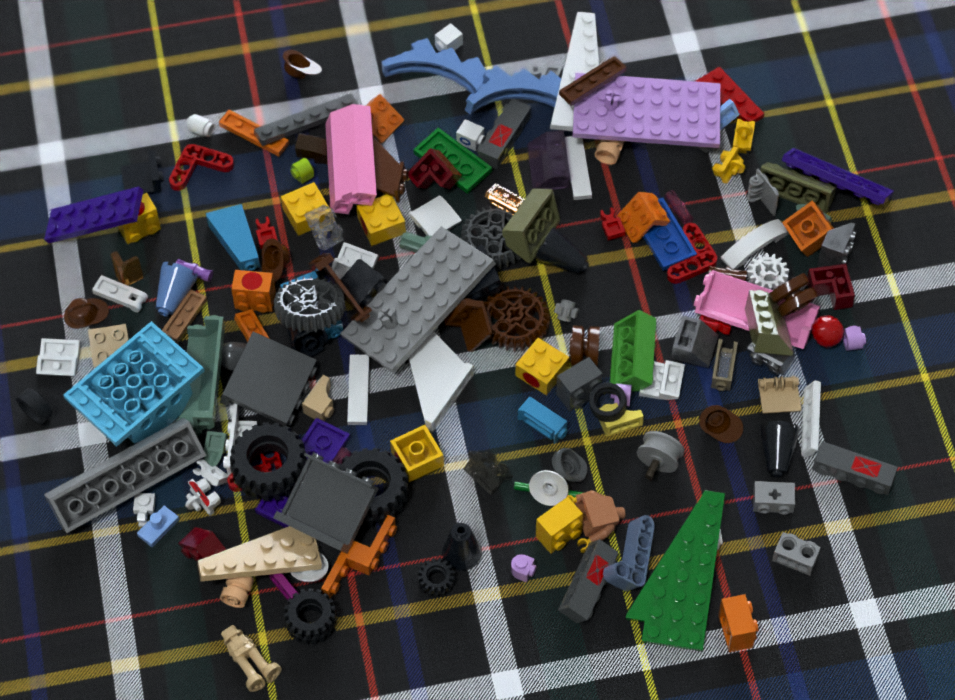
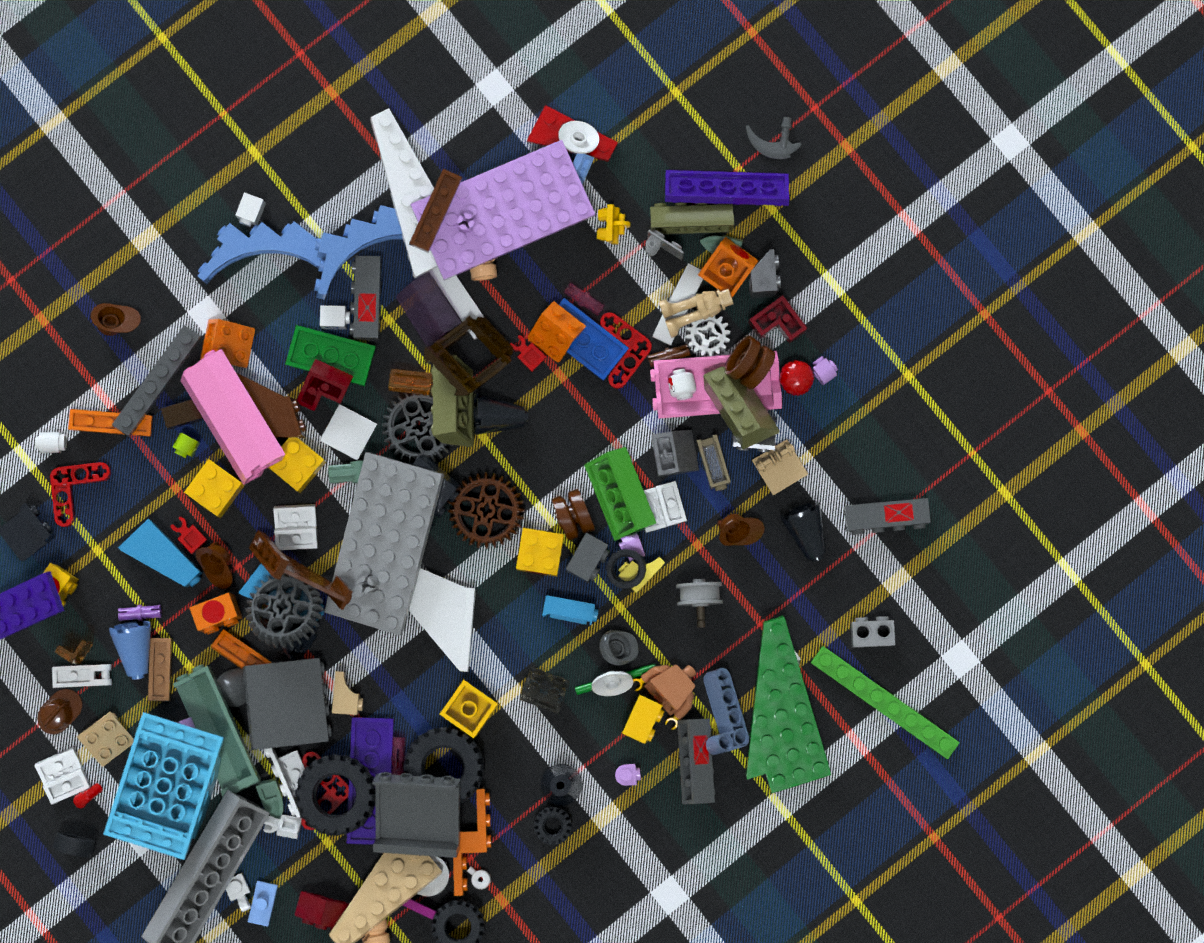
camera: 25 degrees left, 25 degrees up
white hips [185,478,221,516] -> none
clear brick [304,205,344,251] -> none
black bracket [341,259,387,309] -> none
white tile [347,355,369,425] -> none
reddish brown bracket [444,298,492,352] -> none
light grey plate [530,64,563,79] -> none
light grey gear [554,299,579,322] -> none
red plate [699,315,731,335] -> none
orange brick [718,594,758,653] -> none
yellow hips [733,119,755,153] -> none
light grey brick [753,481,795,515] -> none
white tile [801,380,821,458] -> none
none -> red arm [73,783,103,808]
none -> dark brown wedge [424,316,513,396]
none -> white piece [467,866,491,890]
none -> white dish [558,121,599,154]
none -> tan piece [658,289,733,338]
none -> white head [668,369,696,401]
none -> dark grey piece [746,117,801,159]
none -> bright green plate [811,646,960,760]

